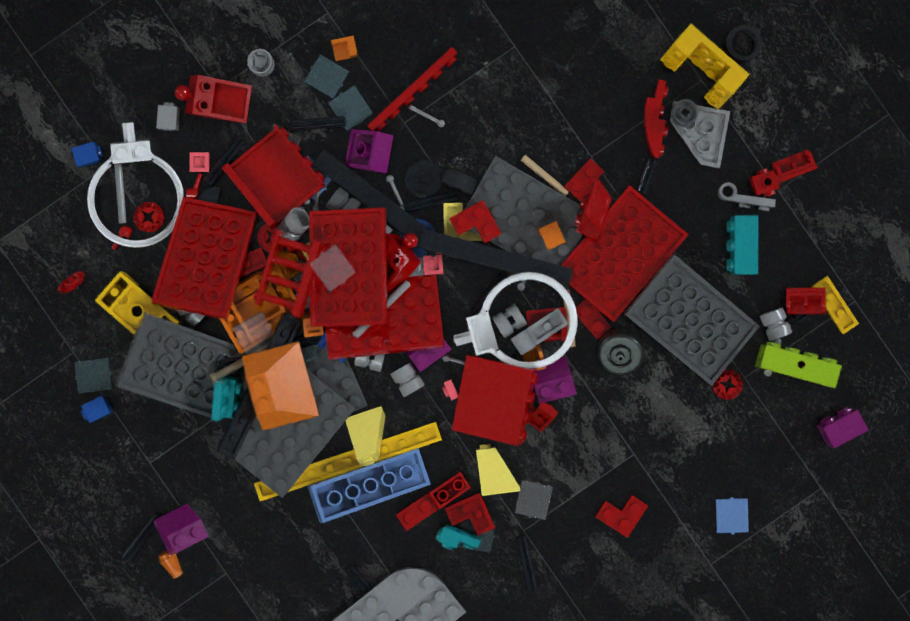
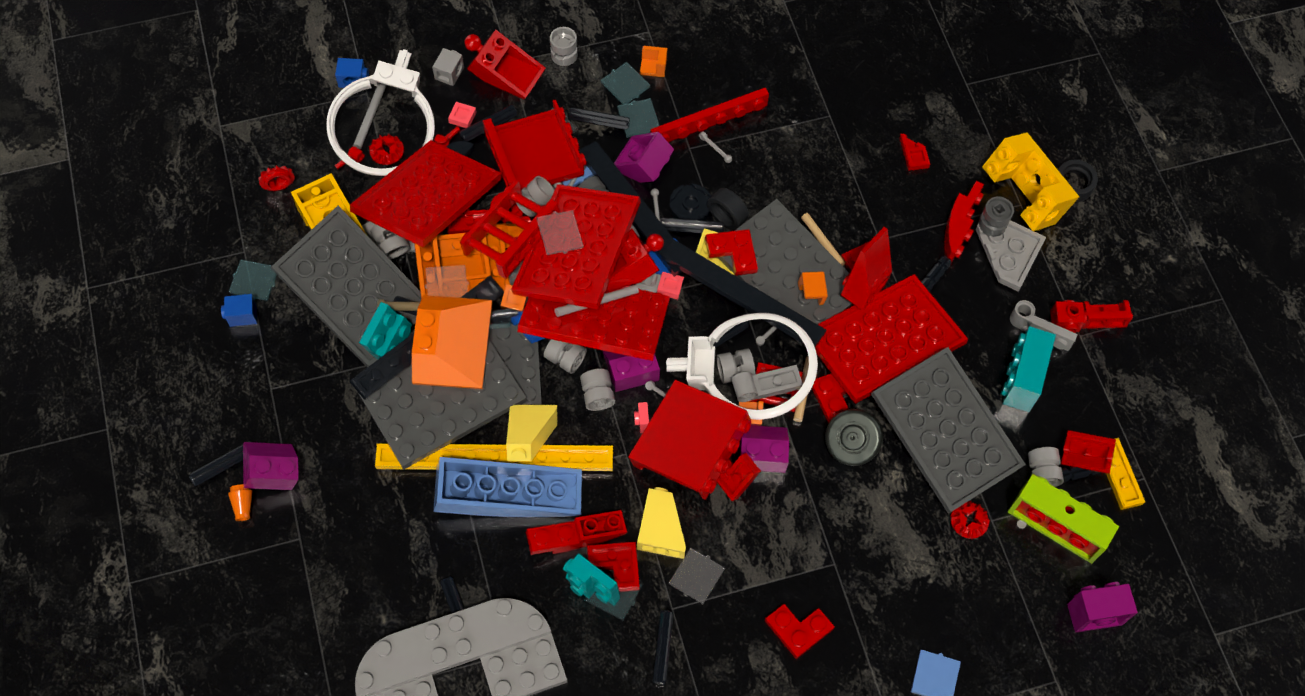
camera: 15 degrees right, 25 degrees down
none -> red tile [900,134,930,171]

